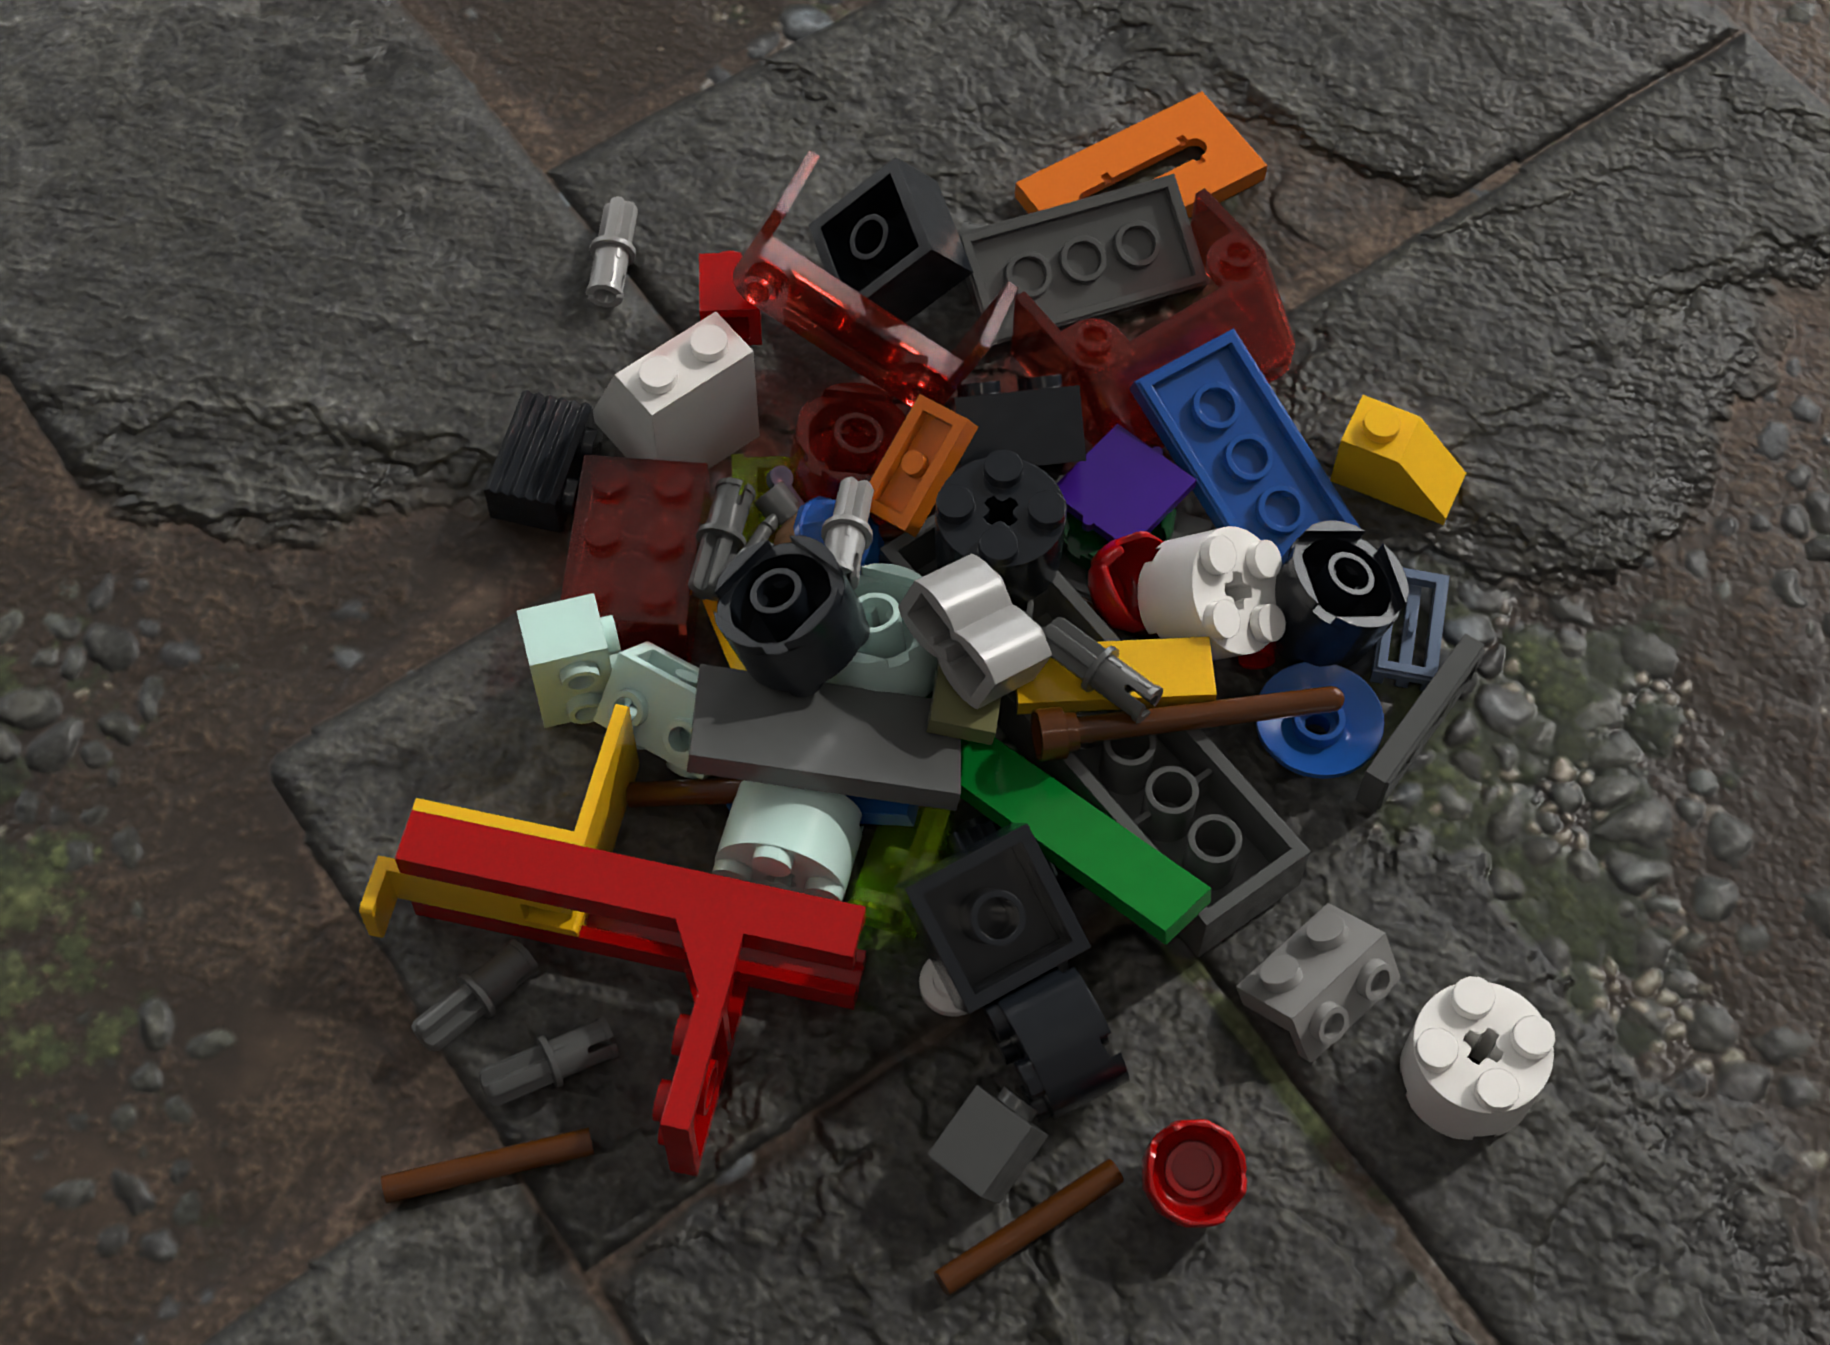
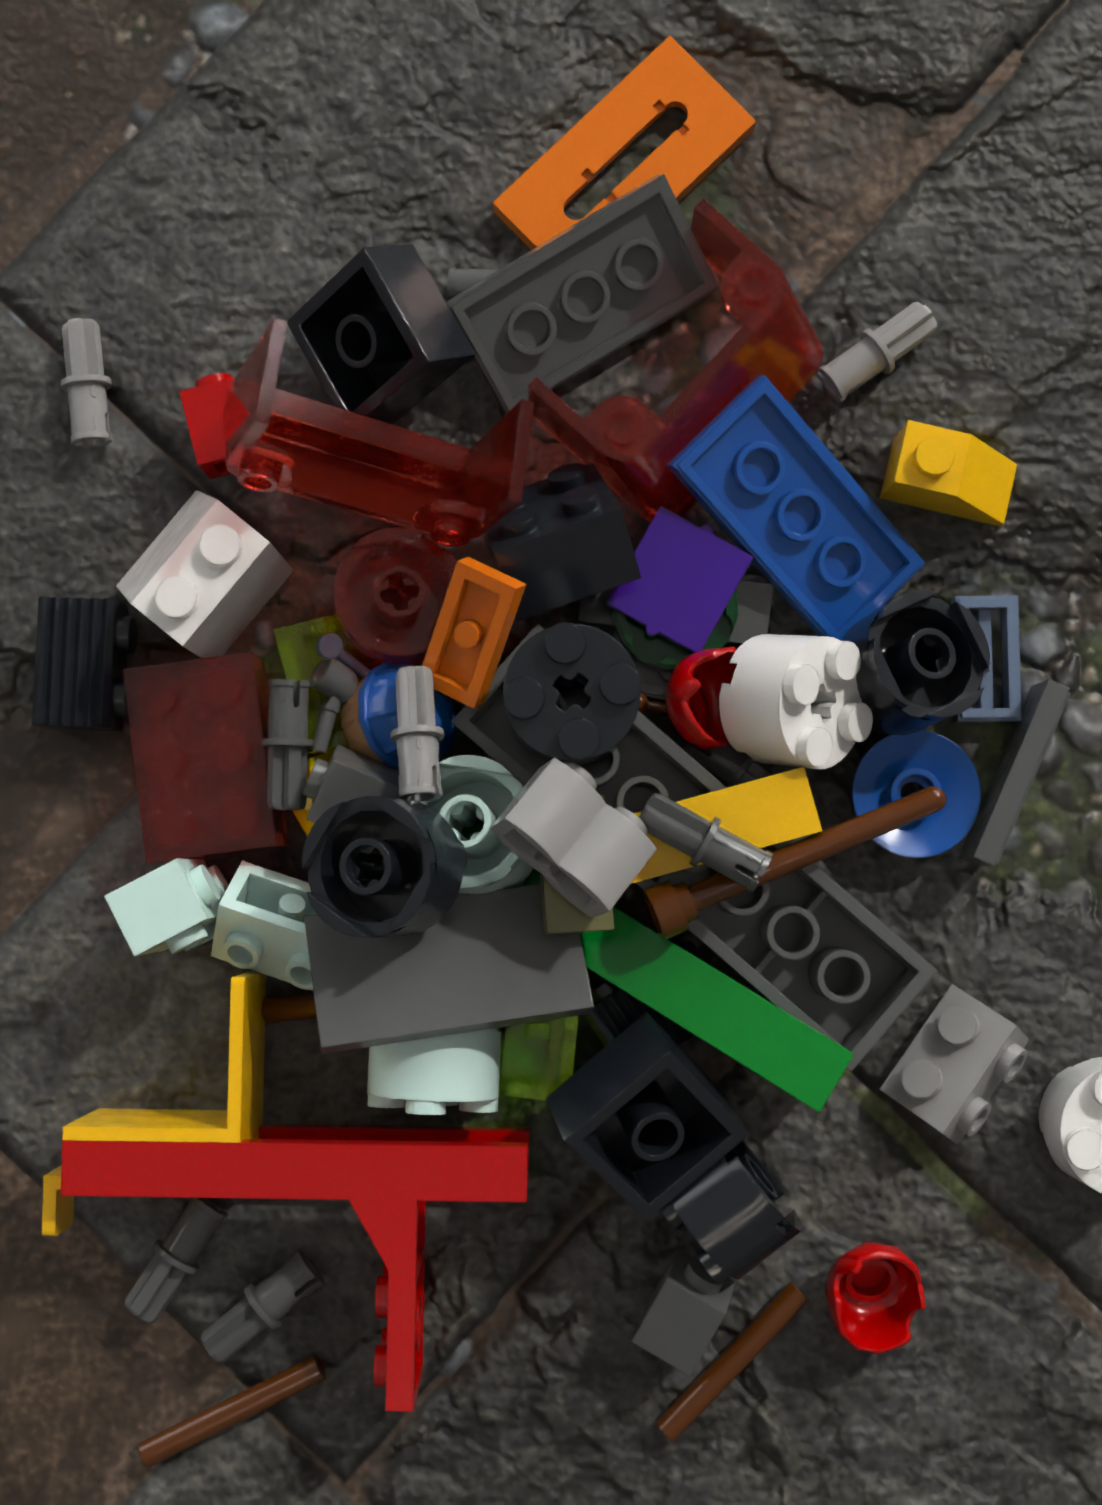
camera: 10 degrees left, 25 degrees up
none -> light grey axle [818,302,938,402]

